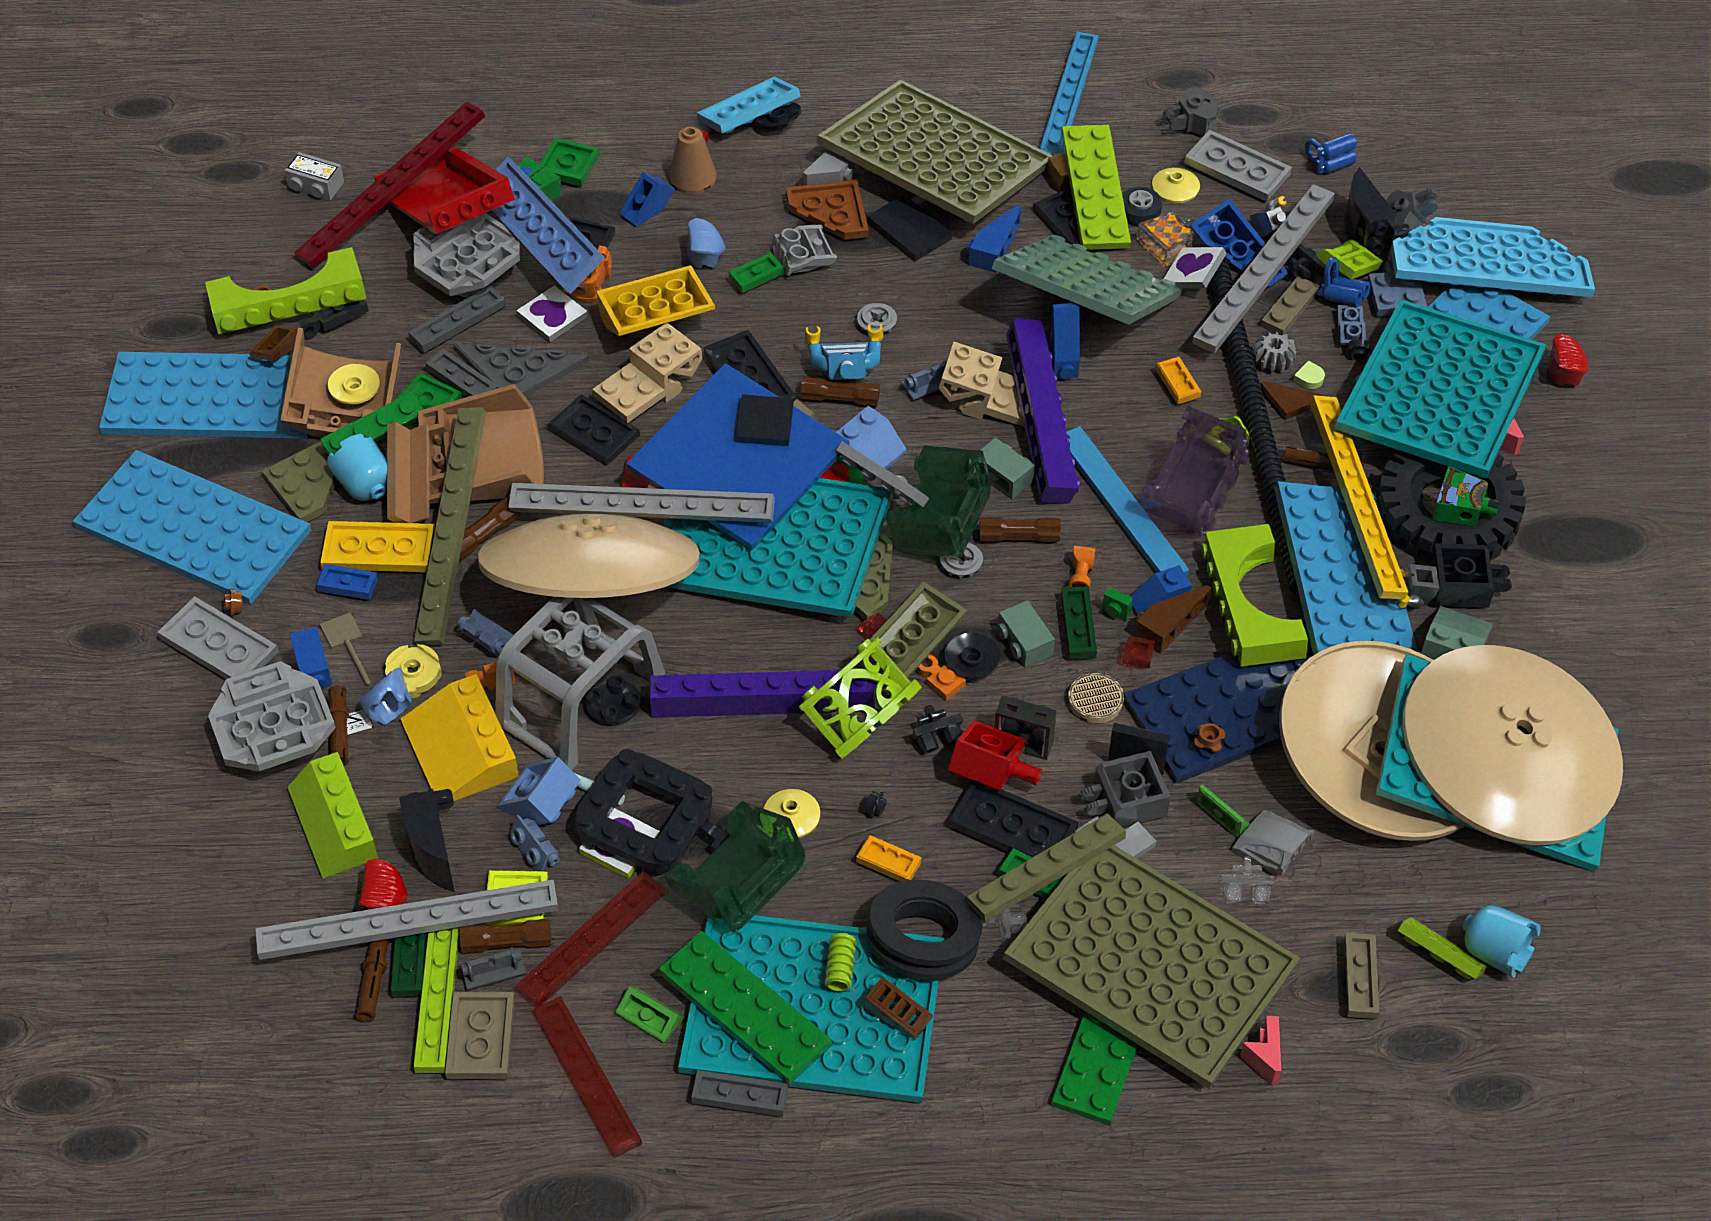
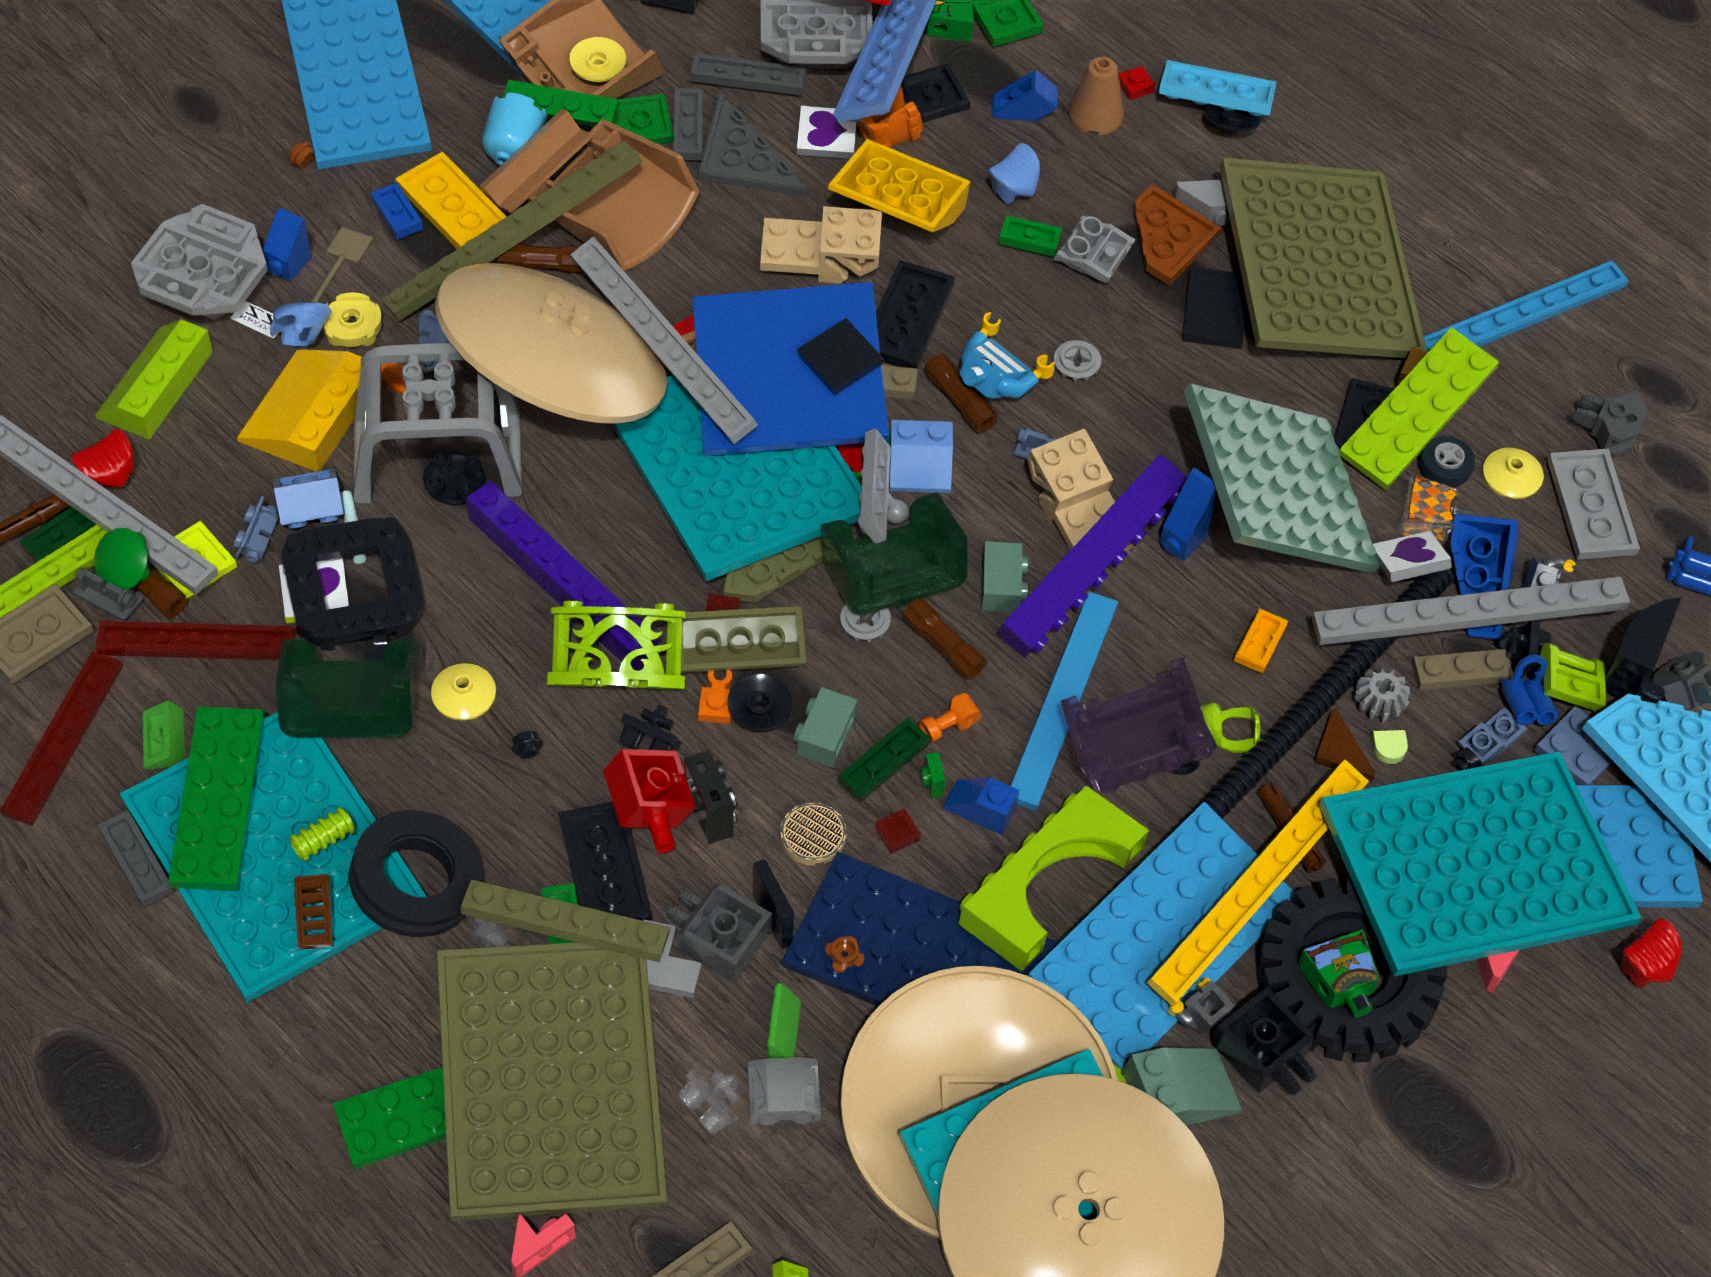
camera: 45 degrees right, 5 degrees up
light grey plate [157,596,279,679] -> none
olive plate [262,441,337,522] -> none
reddish brown pin [328,685,349,766] -> none
black piece [399,788,455,893] -> none
black tile [547,394,640,466] -> none
light orange plate [856,835,922,881] -> none
blue slope [966,206,1022,273] -> none
reddish brown slope [1134,585,1211,654] -> none
none -> green dish [94,528,149,590]

